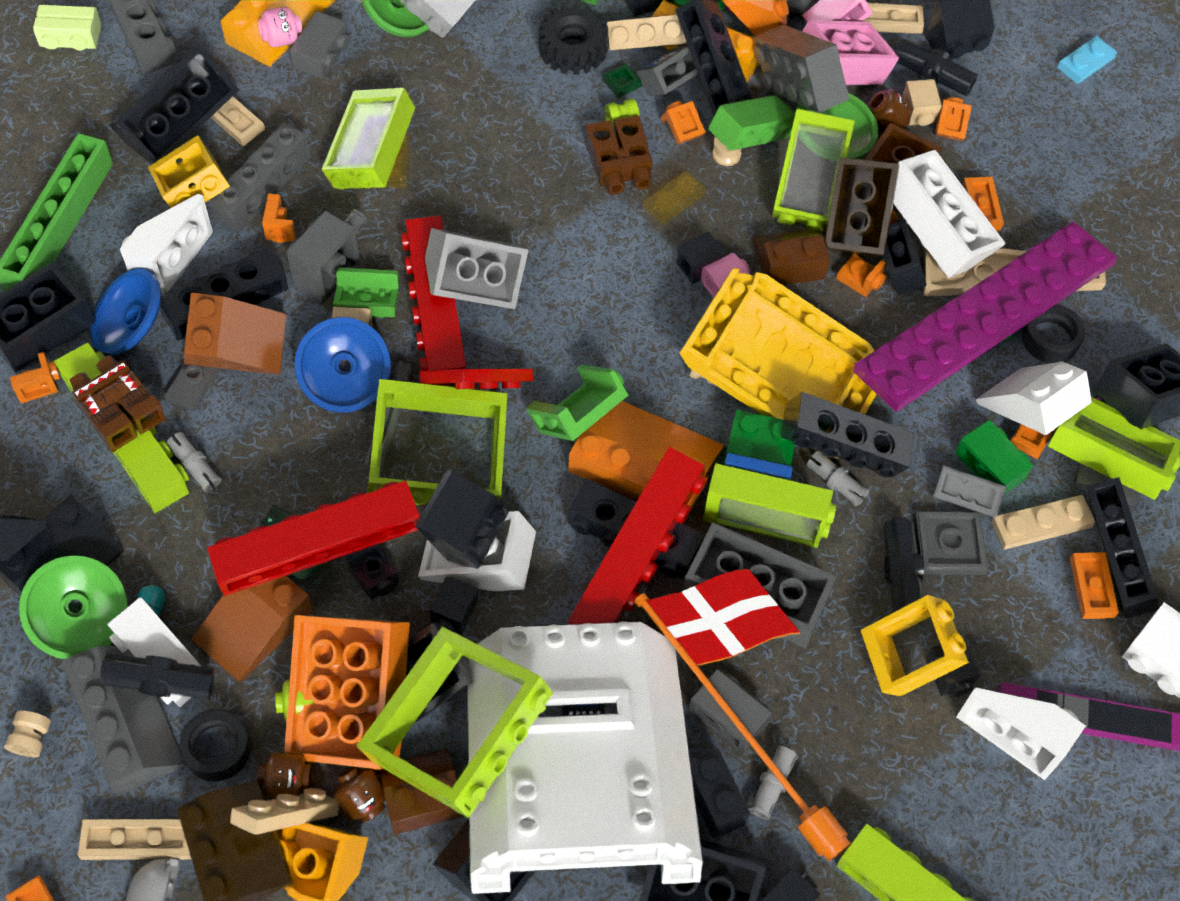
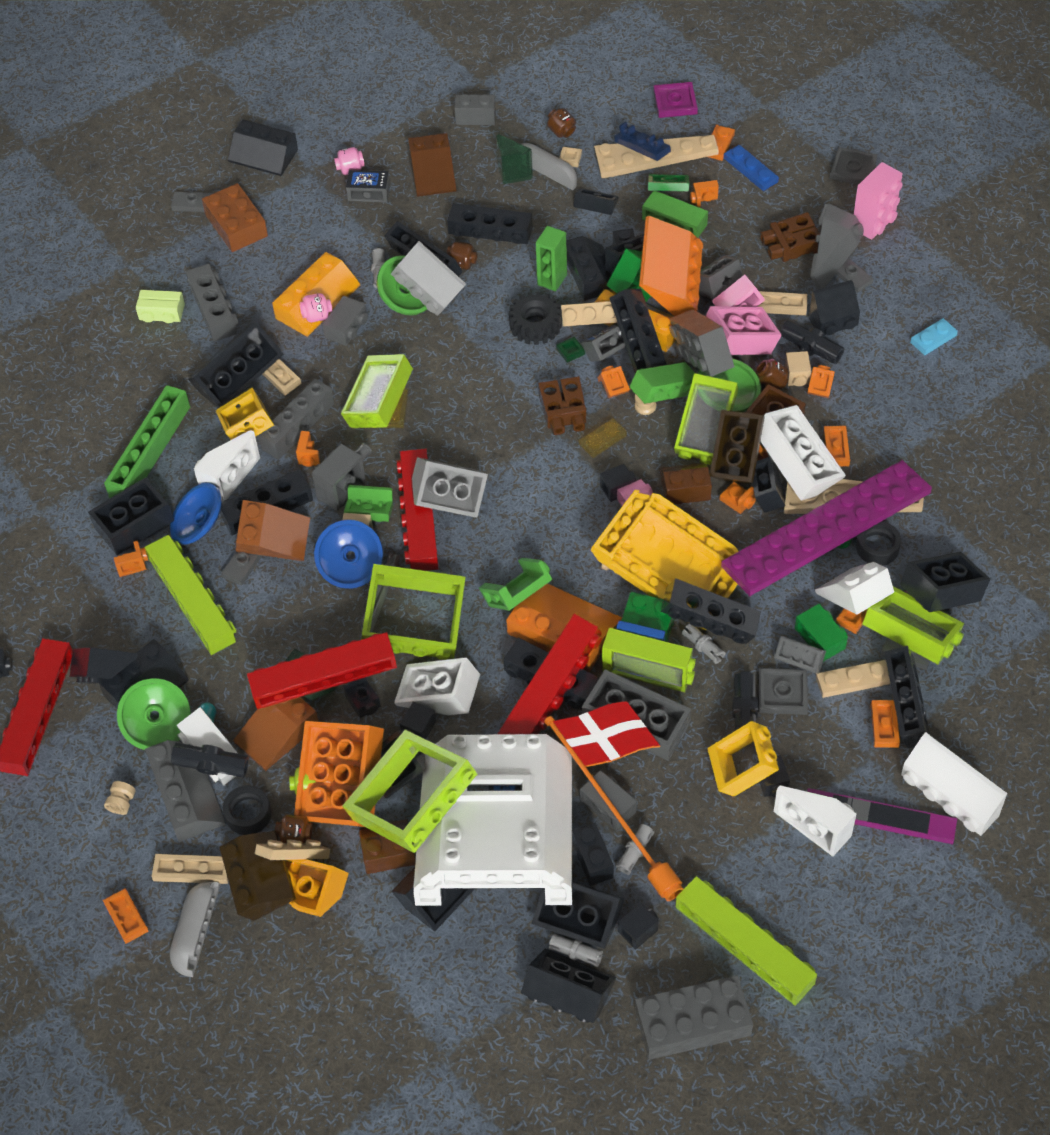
camera: 10 degrees right, 5 degrees down
reddish brown hips [70,356,166,453] -> none
light grey pin [166,432,222,493] -> none
reddish brown head [333,766,386,823] -> none
black slope [415,469,509,569] -> none
red wing [420,369,534,389] -> none
lime wheel [605,98,640,128] -> none

